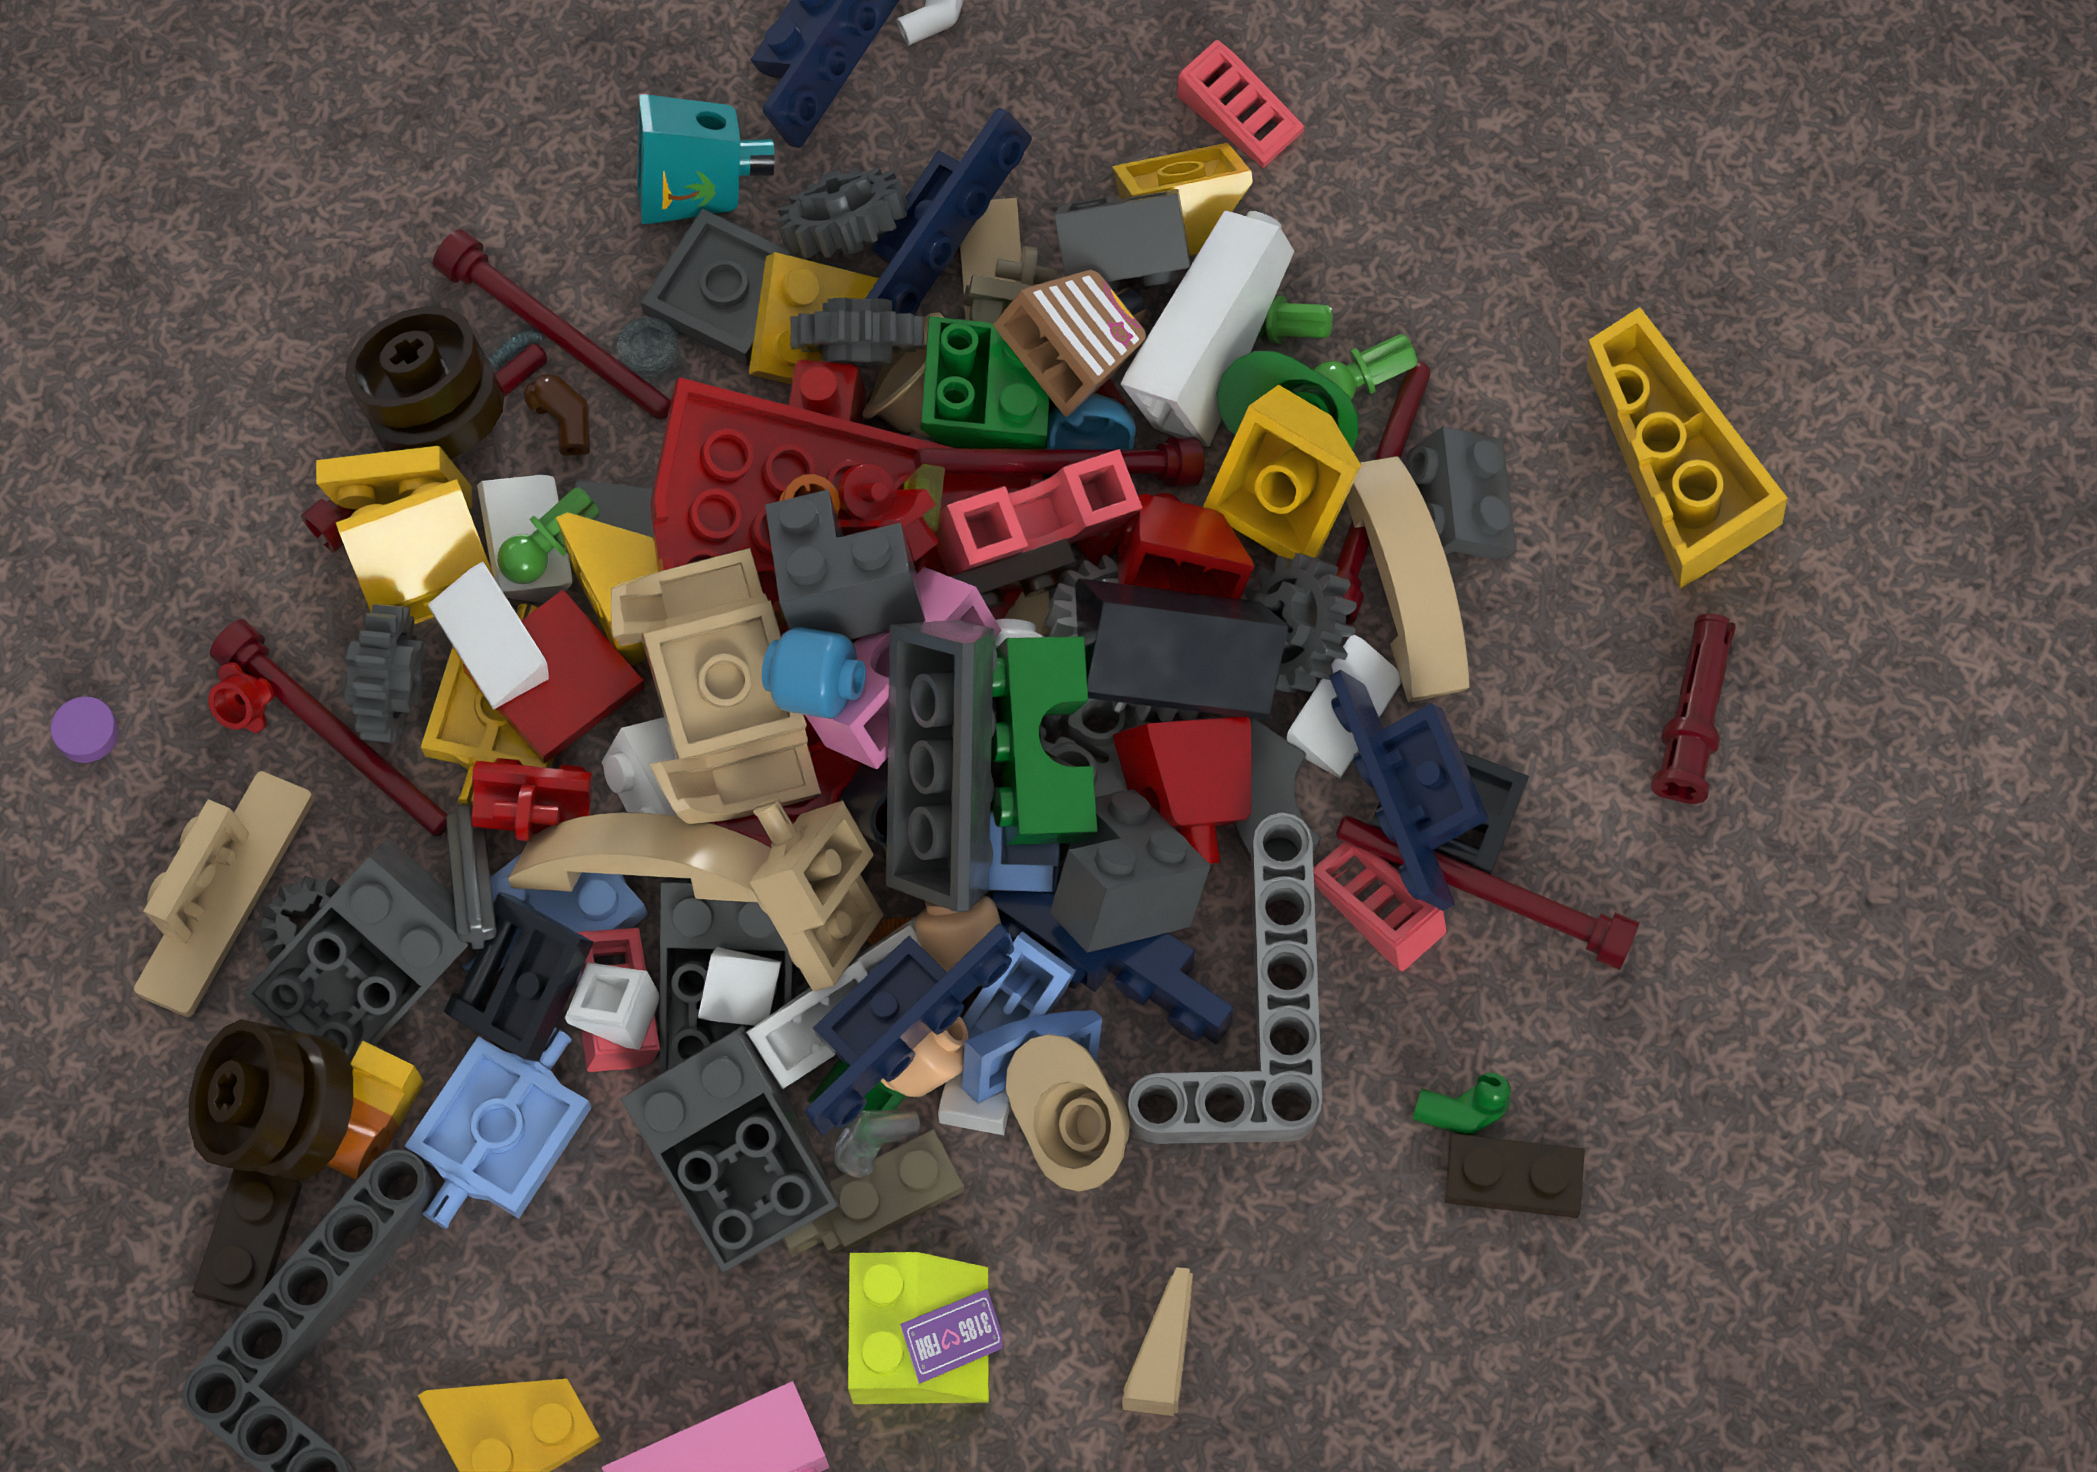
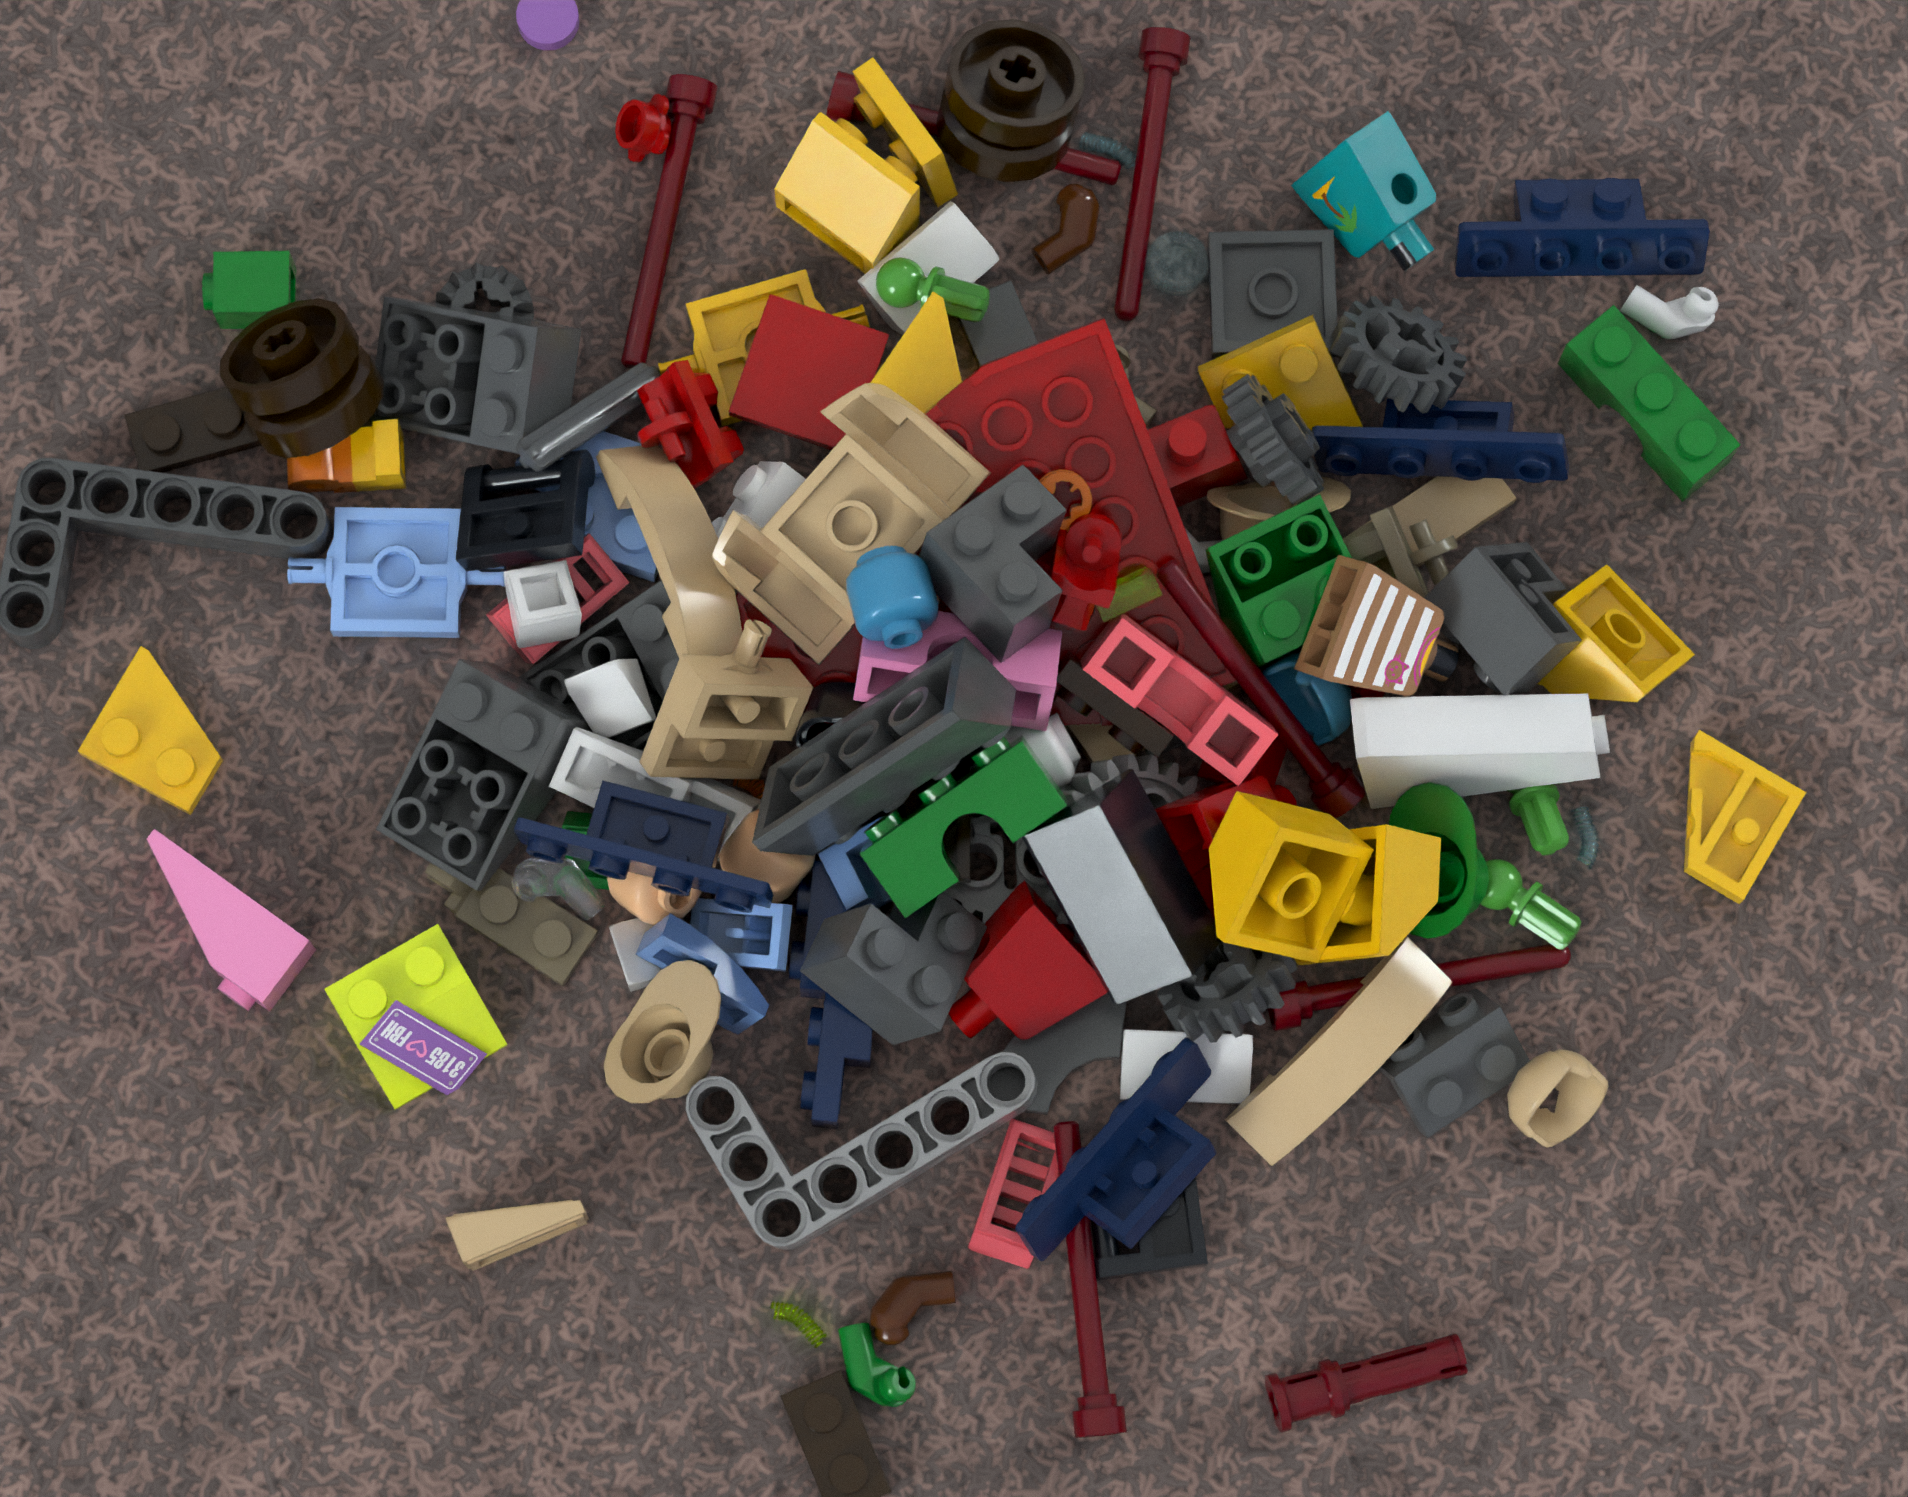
camera: 55 degrees right, 10 degrees up
tan bracket [134,771,314,1017] -> none
dark grey gear [344,604,425,743] -> none
white slope [428,562,549,710] -> none
coral slope [1177,40,1304,168] -> none
yellow wedge [1587,307,1788,589] -> none
none -> green brick [202,251,296,329]
none -> clear neon green leg [770,1301,827,1348]
none -> reddish brown arm [870,1271,956,1345]
none -> yellow slope [1209,791,1374,963]
none -> tan hair [1507,1049,1609,1147]
none -> green arch [1557,305,1741,502]
none -> clear light blue leg [1571,806,1600,870]
none -> yellow wing [1684,730,1806,904]

